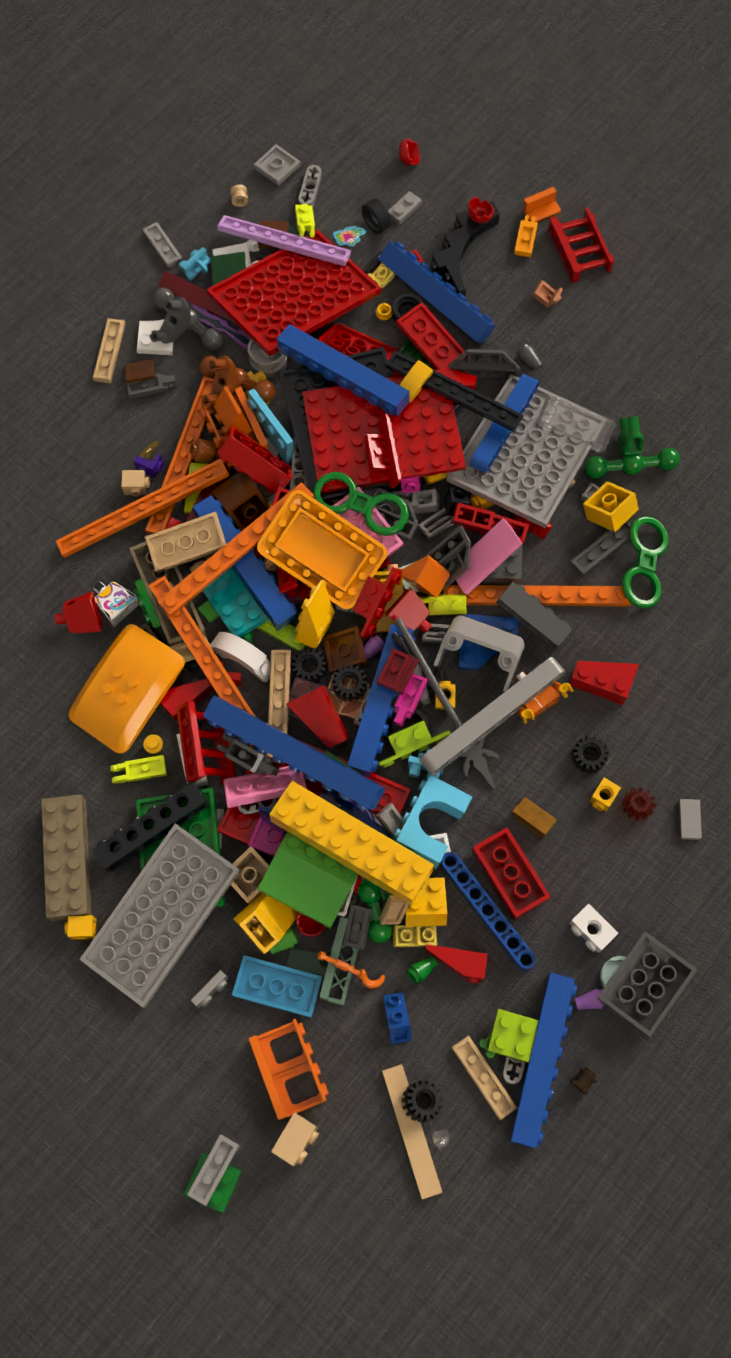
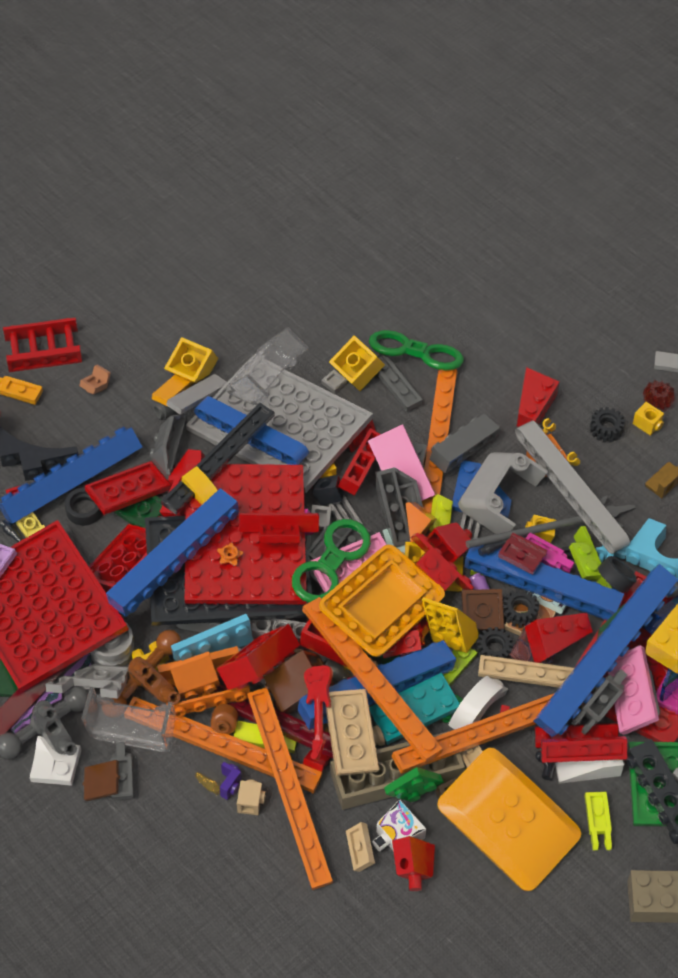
camera: 85 degrees left, 15 degrees down
tan tile [93,318,125,383] -> none
yellow plate [143,735,163,754] -> none
red slope [160,679,214,722] -> none
yellow plate [376,303,392,321] -> none
green connector [585,416,680,479] -> none
none -> light grey wing [45,664,129,698]
none -> clear windscreen [81,687,176,752]
none -> light orange tile [152,374,194,406]
none -> yellow slope [164,337,218,383]
none -> light grey tile [166,374,227,415]
none -> orange plate [217,543,243,566]
none -> red piece [304,665,333,760]
none -> tan plate [346,822,375,872]
none -> black tyre [598,556,637,593]

